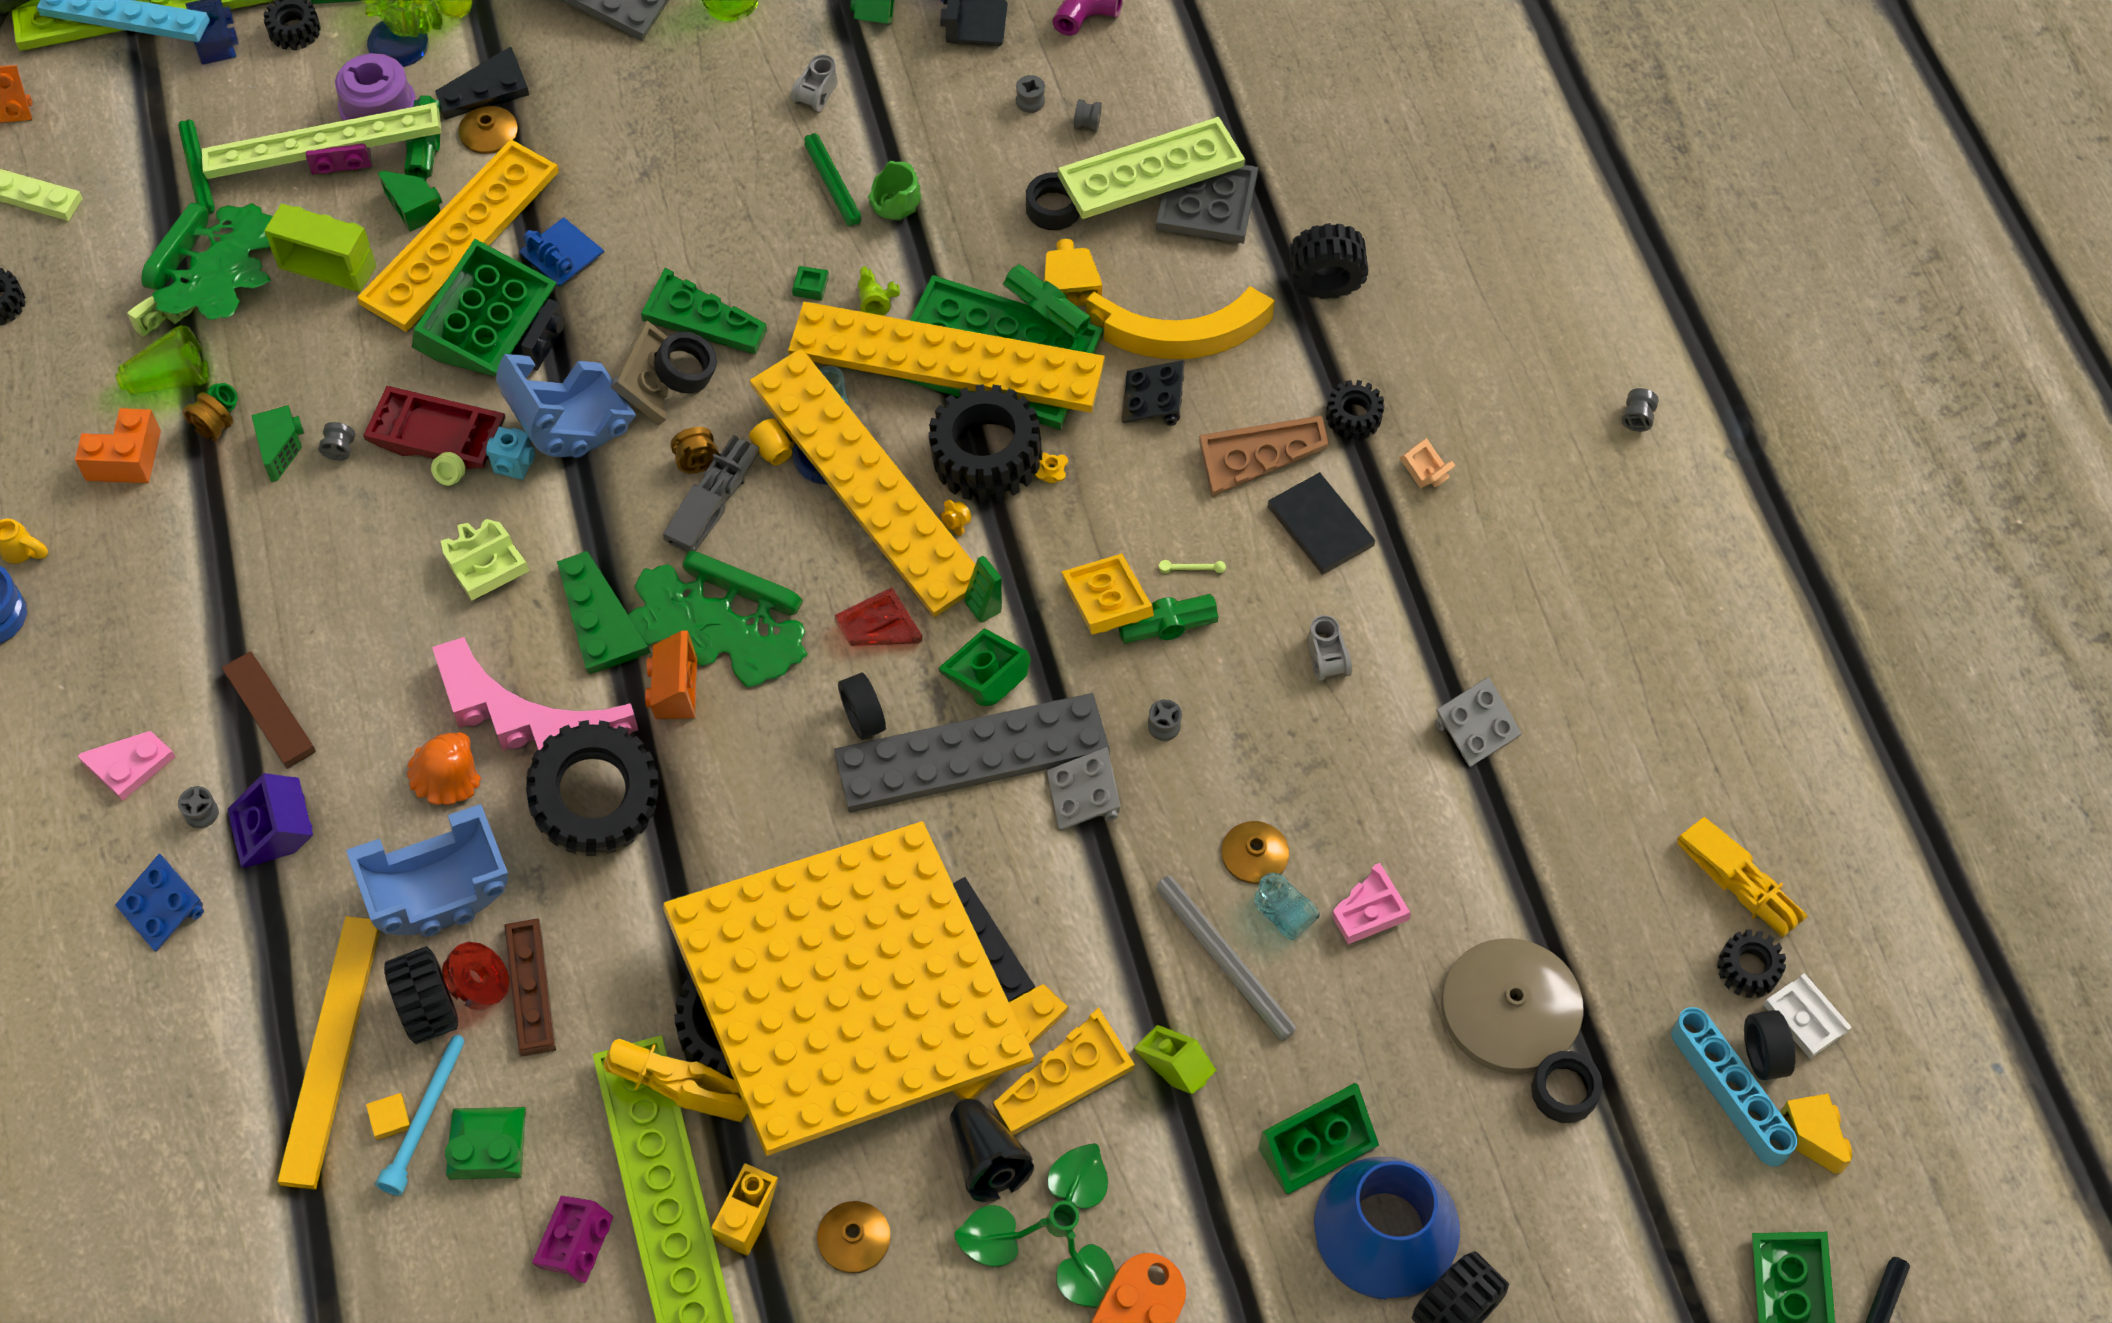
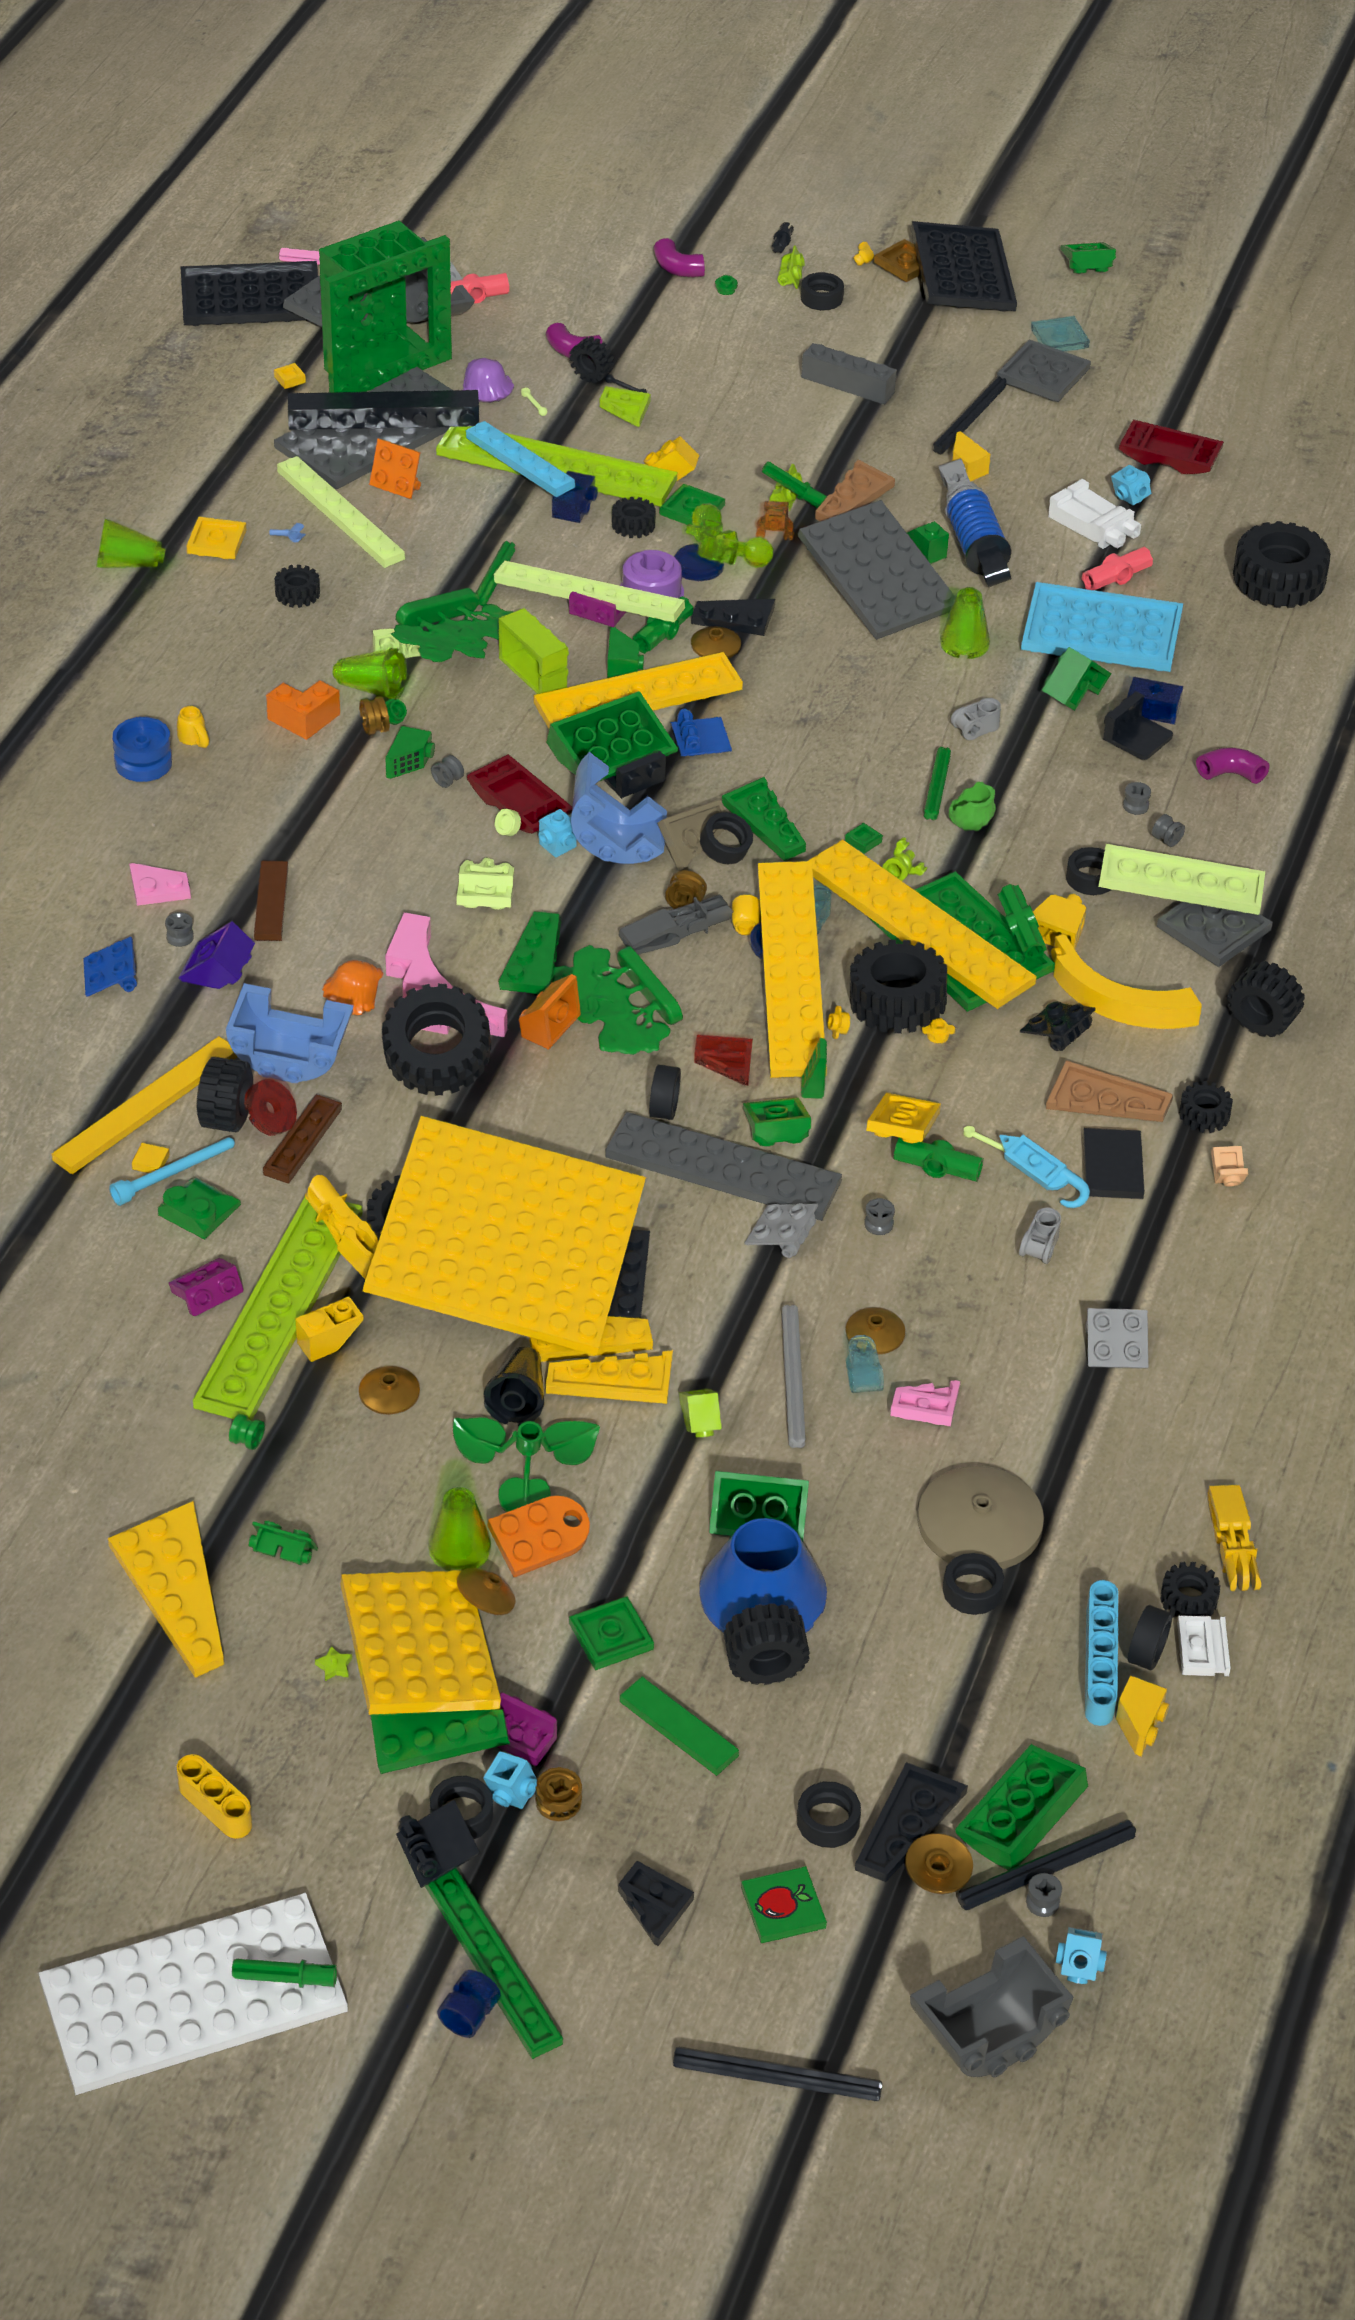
camera: 35 degrees right, 15 degrees down
none -> medium azure plate [1000,1135,1090,1208]

